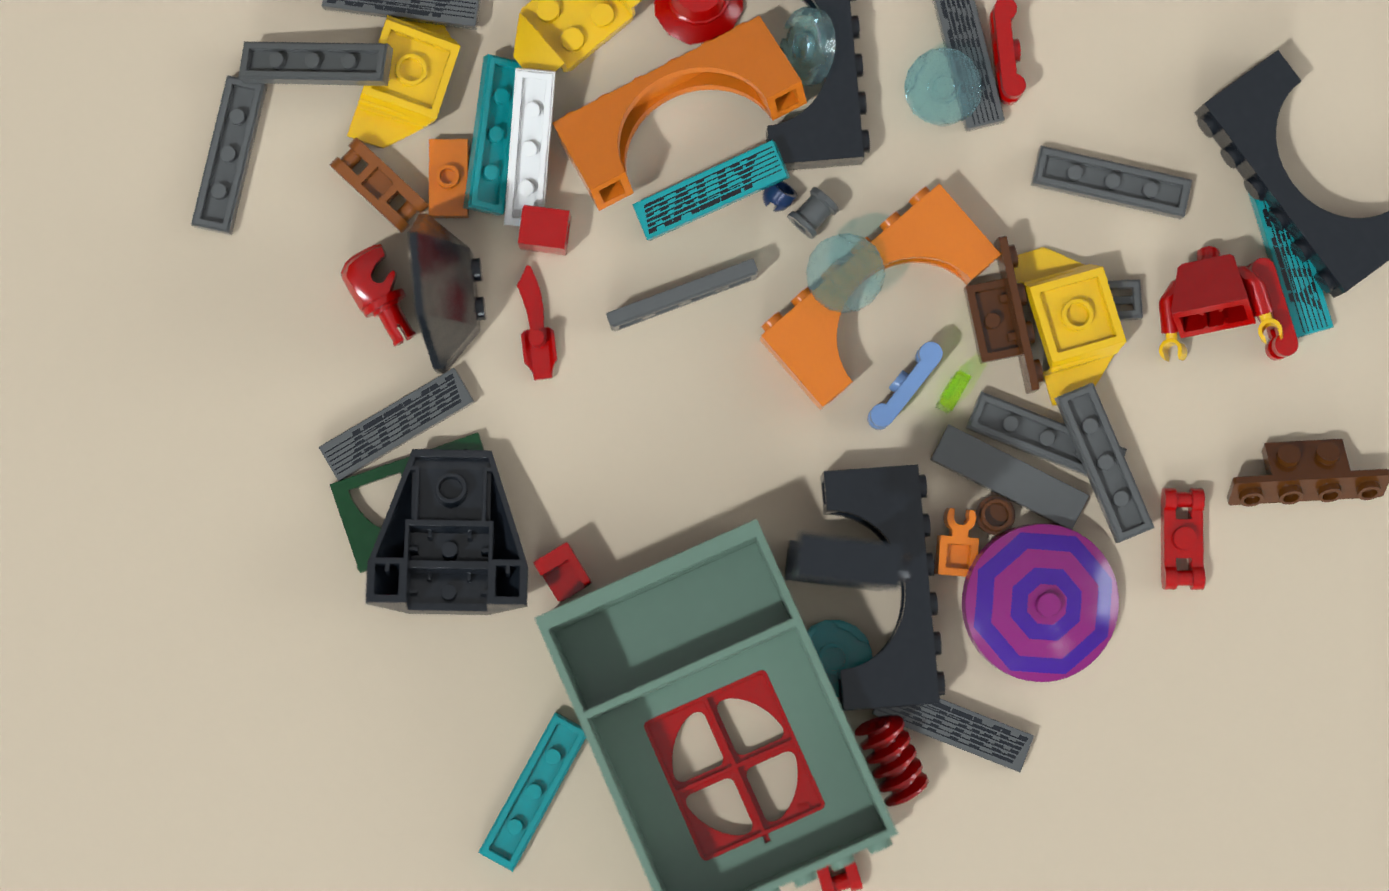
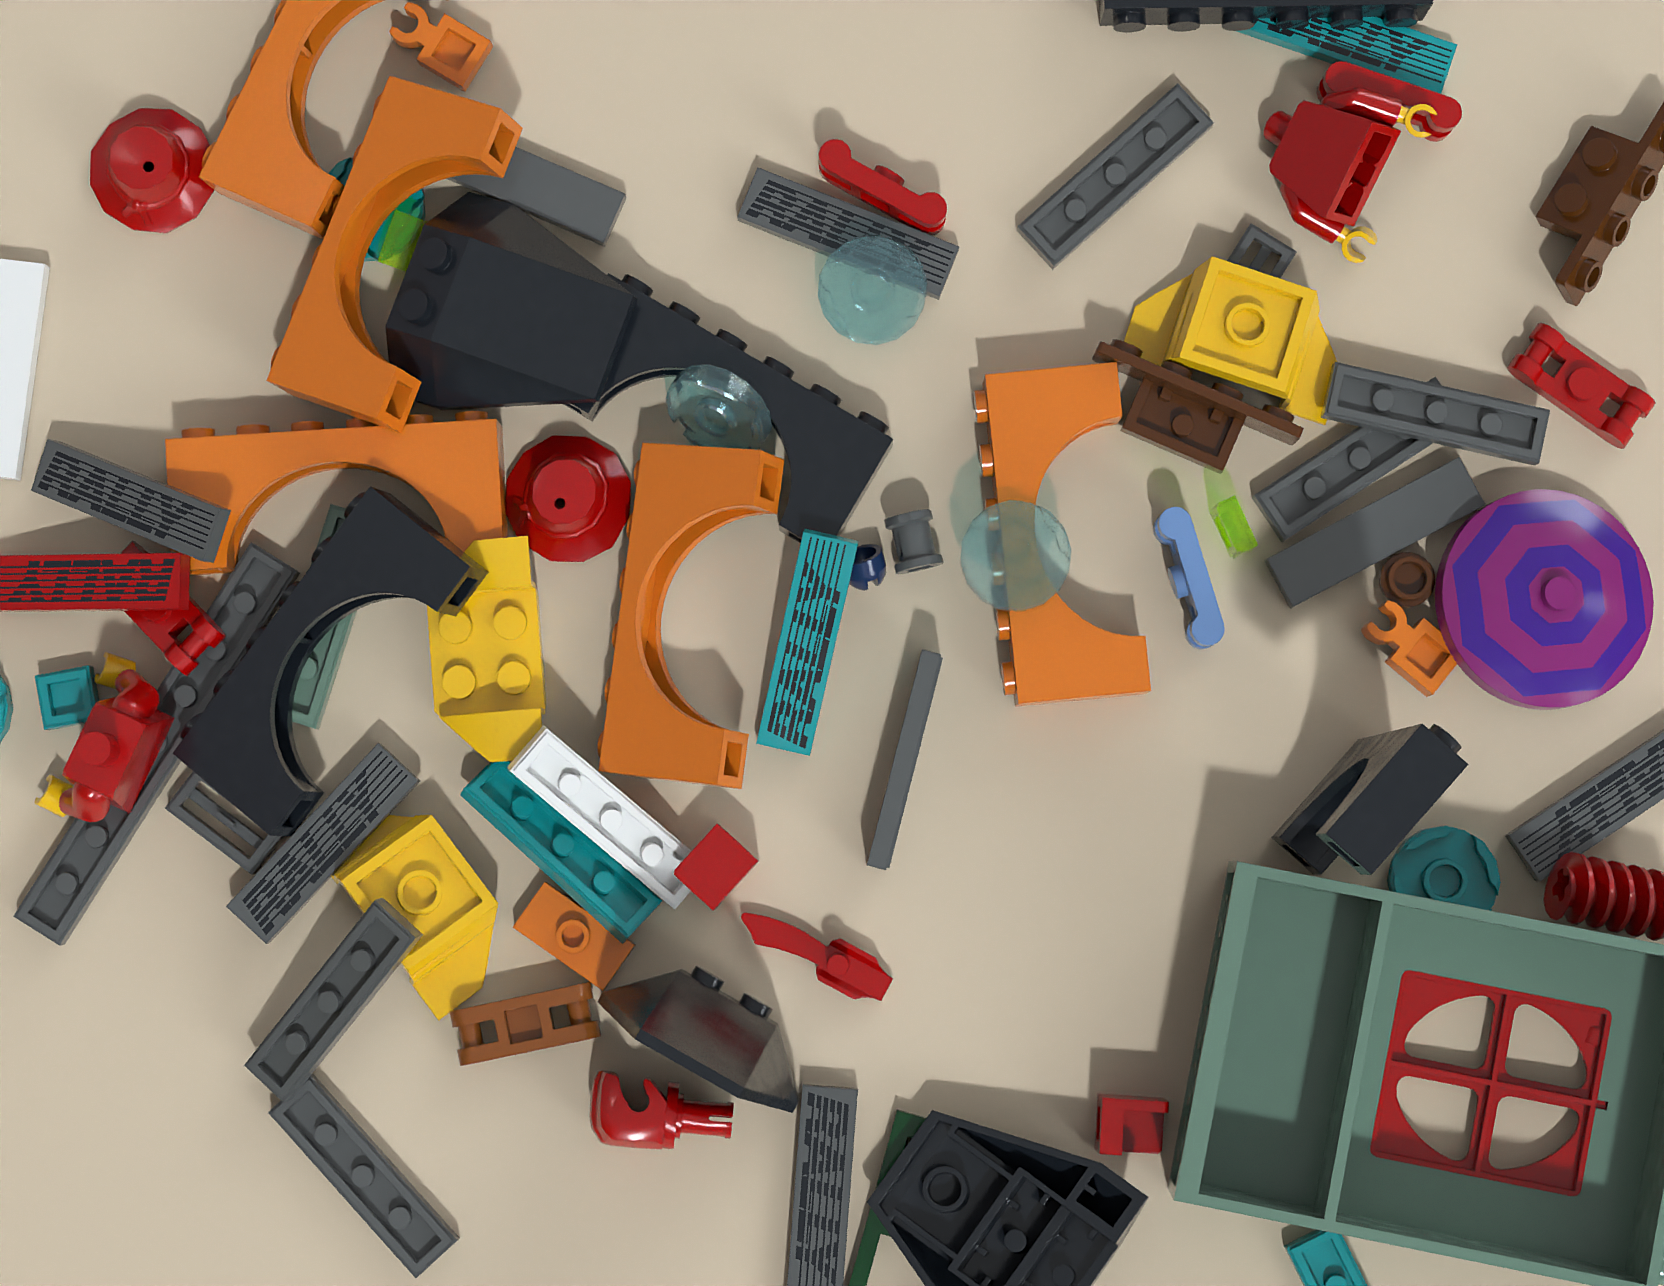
camera: 50 degrees left, 0 degrees up
black arch [820,464,945,711] -> none

